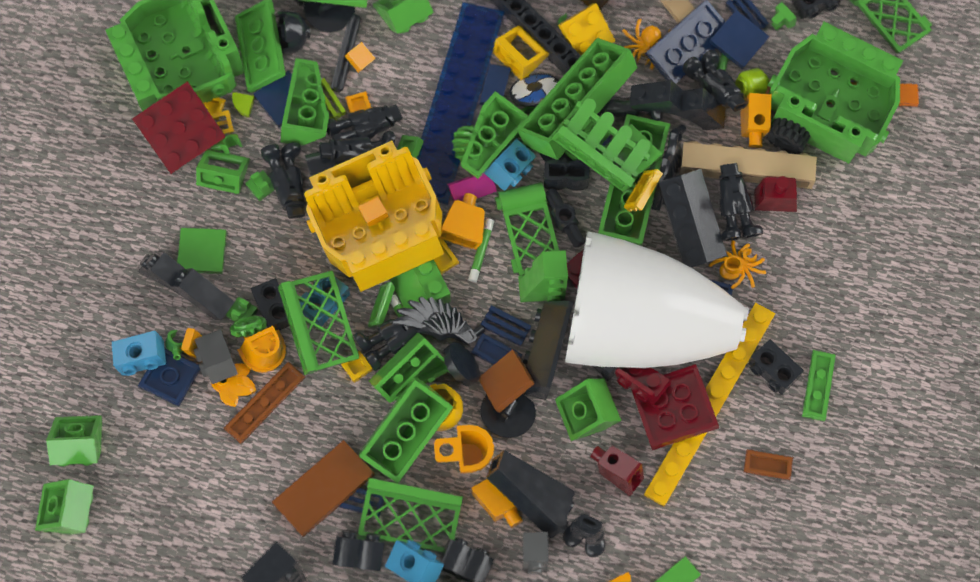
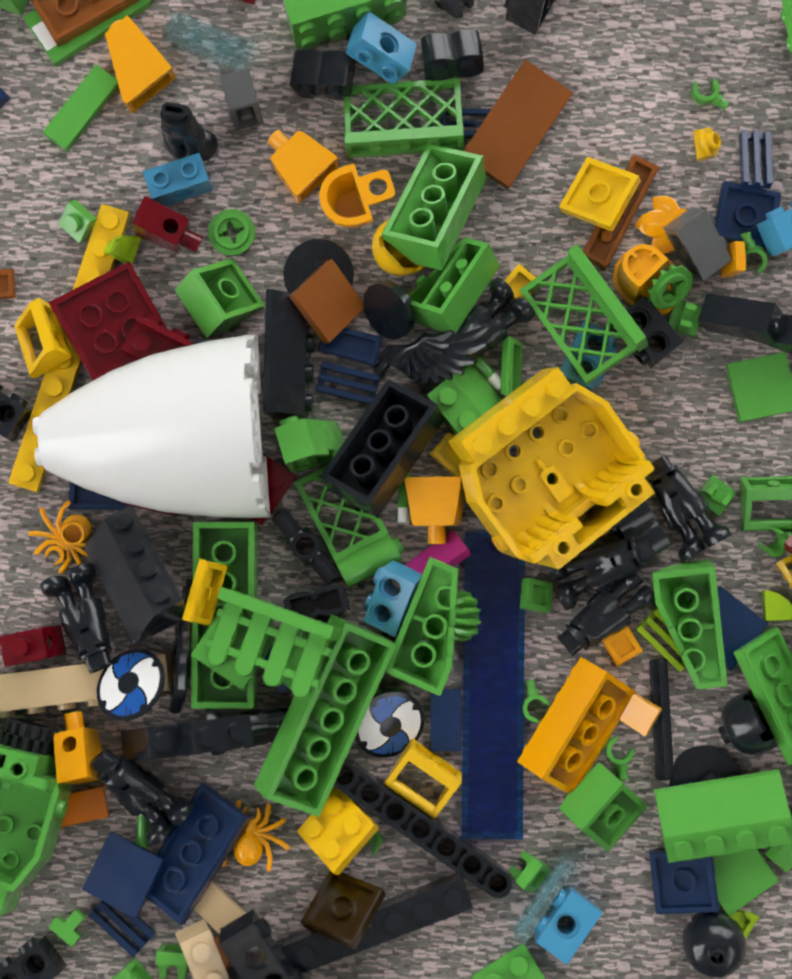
camera: 170 degrees right, 15 degrees up
light orange tile [358,197,389,227] -> none
black slope [486,450,575,539] -> none
lime head [735,68,769,98] -> none
none -> yellow tile [14,298,72,378]
none -> bright green plate [58,199,97,243]
none -> shield [97,649,165,721]
none -> lime tile [103,235,142,265]
none -> dark azure brick [143,153,213,206]
none -> bright green gear [208,209,255,256]
none -> black brick [320,379,444,518]
none -> light orange slope [517,657,637,794]
none -> bright green piece [523,680,550,723]
none -> yellow plate [559,157,641,232]
none -> bright green piece [605,736,634,780]
none -> bright green piece [691,78,730,111]
none -> yellow plate [693,127,721,161]
none -> tile [739,130,773,189]

